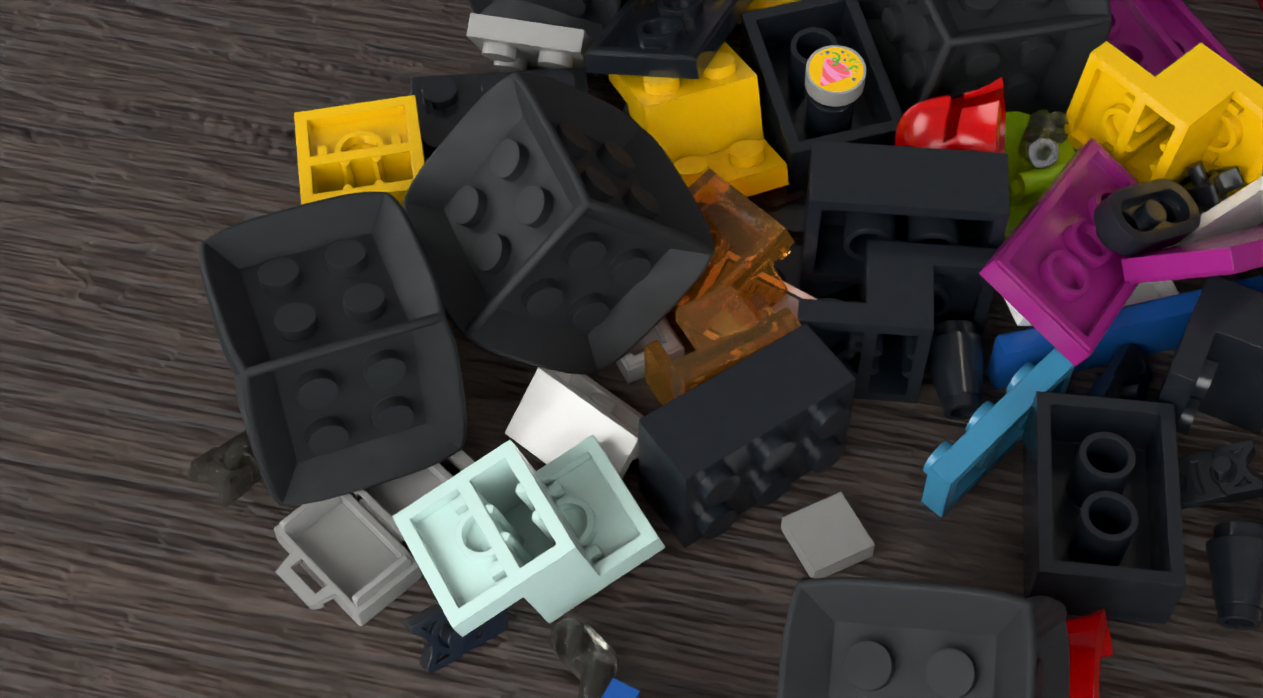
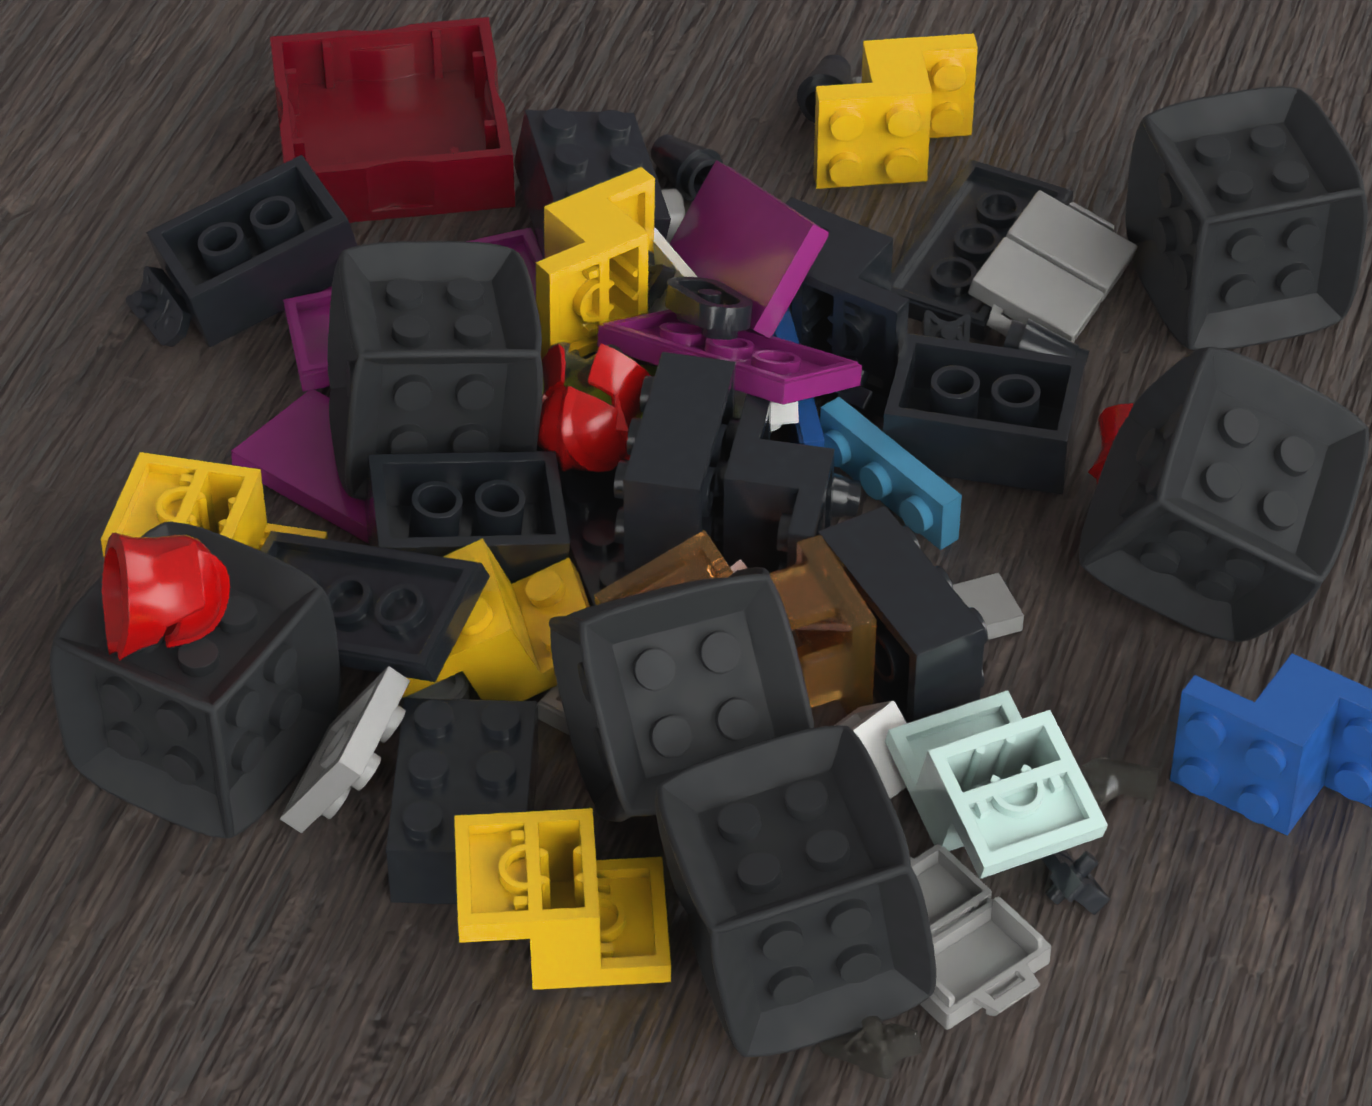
camera: 85 degrees left, 10 degrees down
tile [805,45,866,107] -> none

